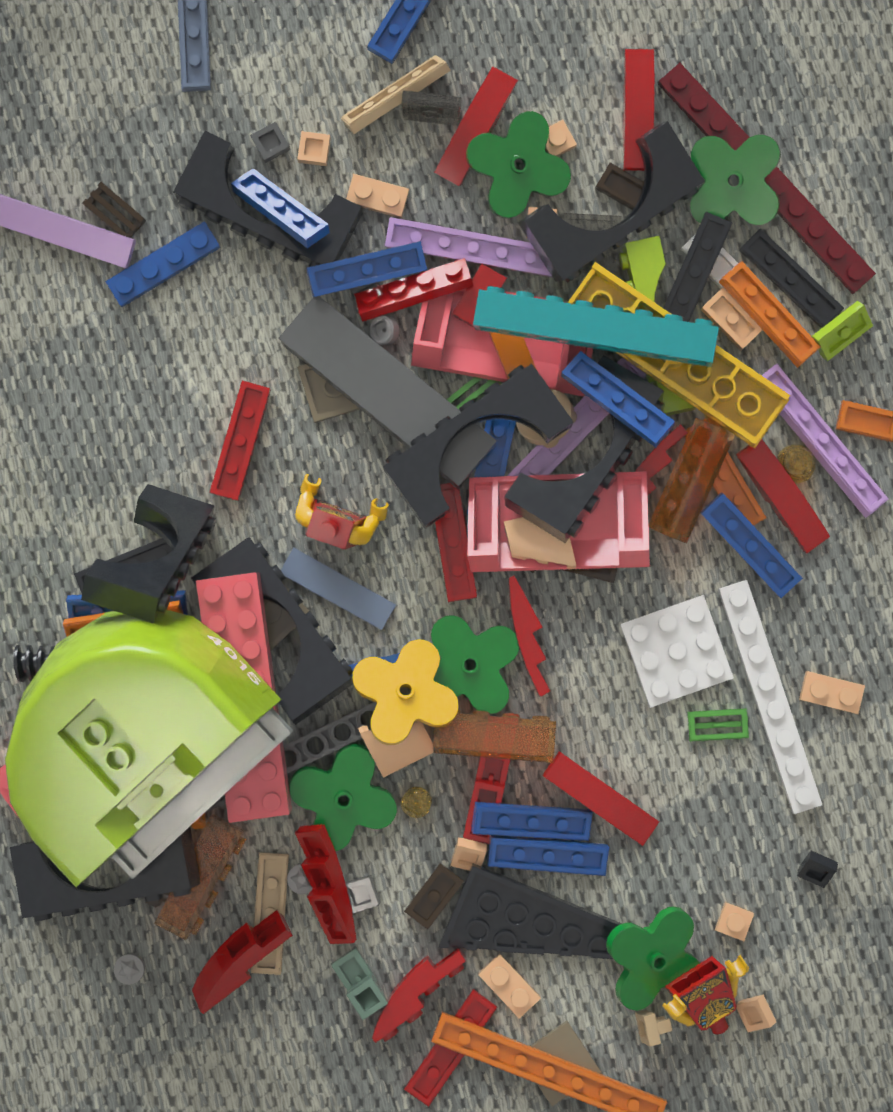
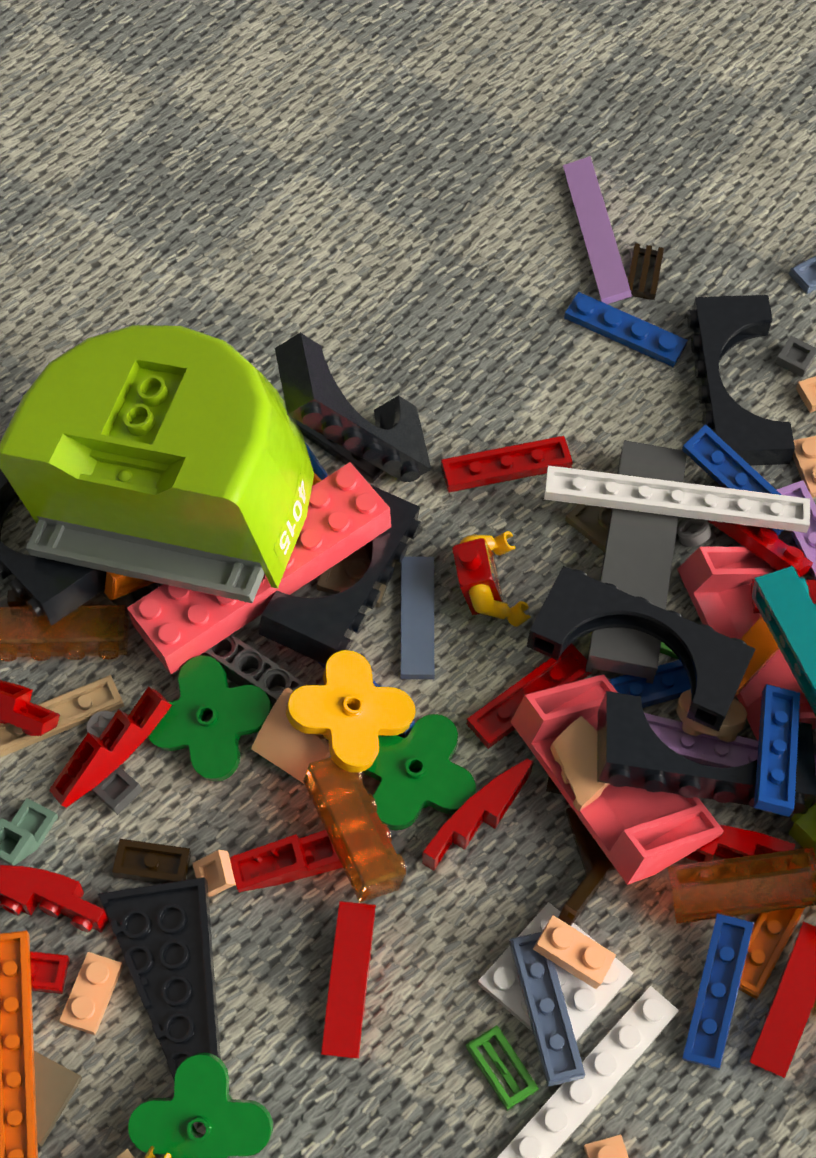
camera: 60 degrees right, 25 degrees down
plate [231,169,330,248] -> none
clear yellow tile [401,787,432,818] -> none
blue tile [471,802,593,841] -> none
blue tile [487,835,609,876] -> none
none -> sand blue tile [509,932,585,1087]
none -> light nougat plate [533,915,616,989]
none -> white plate [544,465,810,533]
none -> dark brown tile [558,860,611,926]

